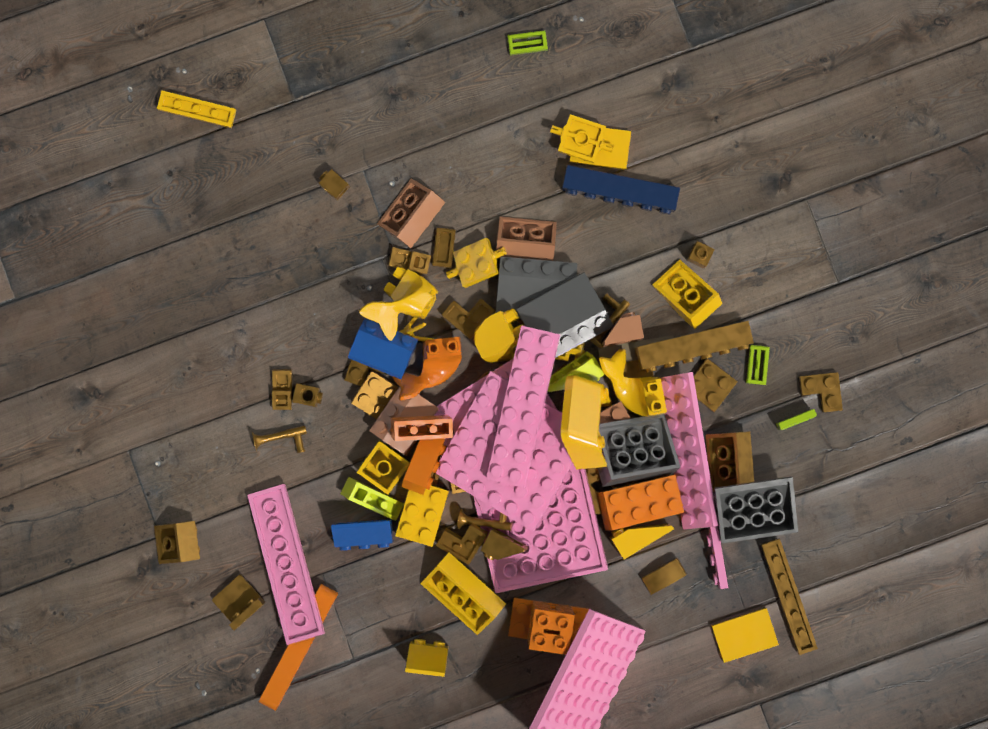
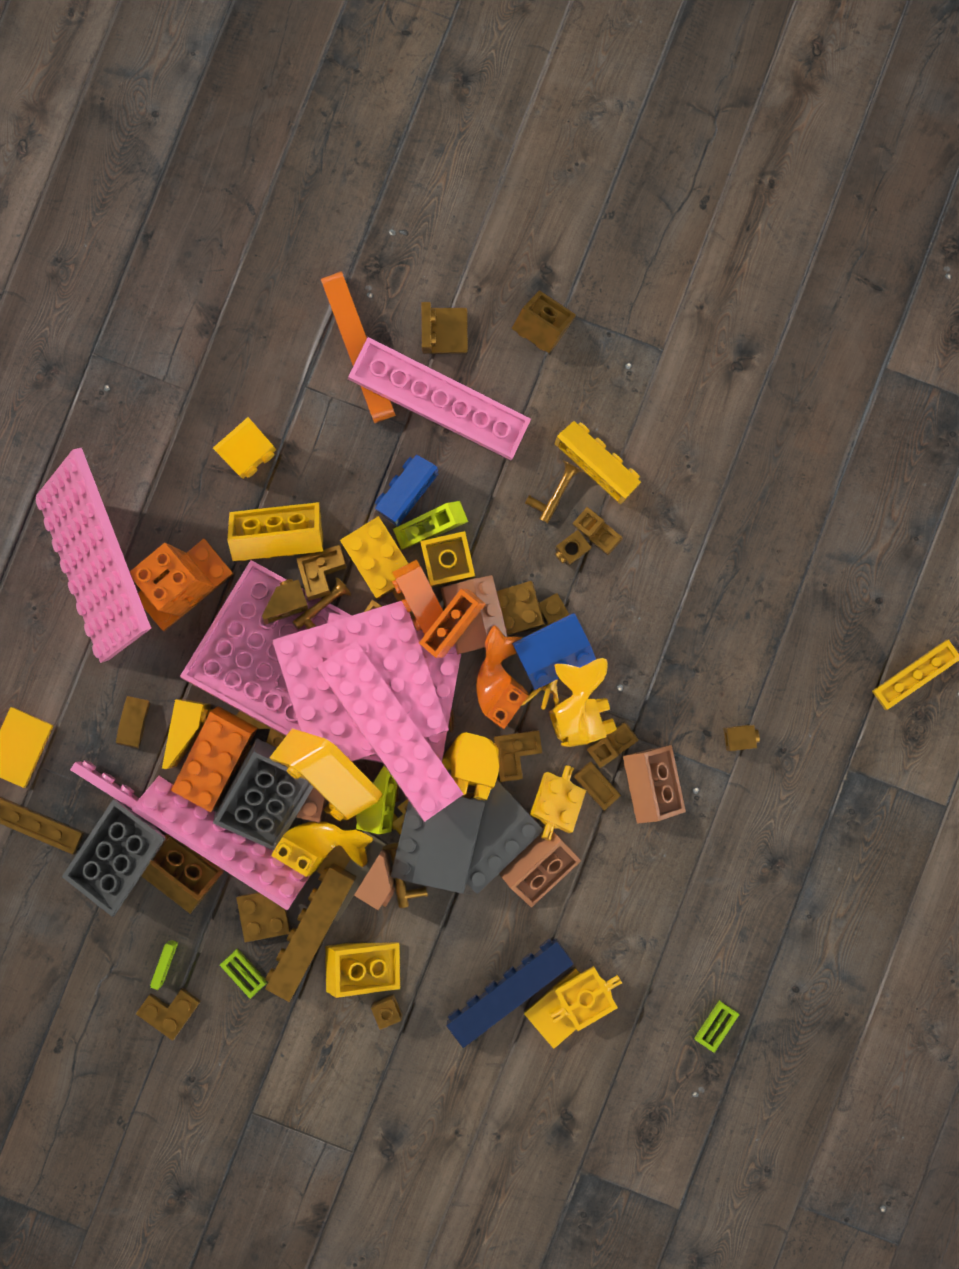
camera: 130 degrees right, 0 degrees up
none -> yellow slope [555,421,641,505]

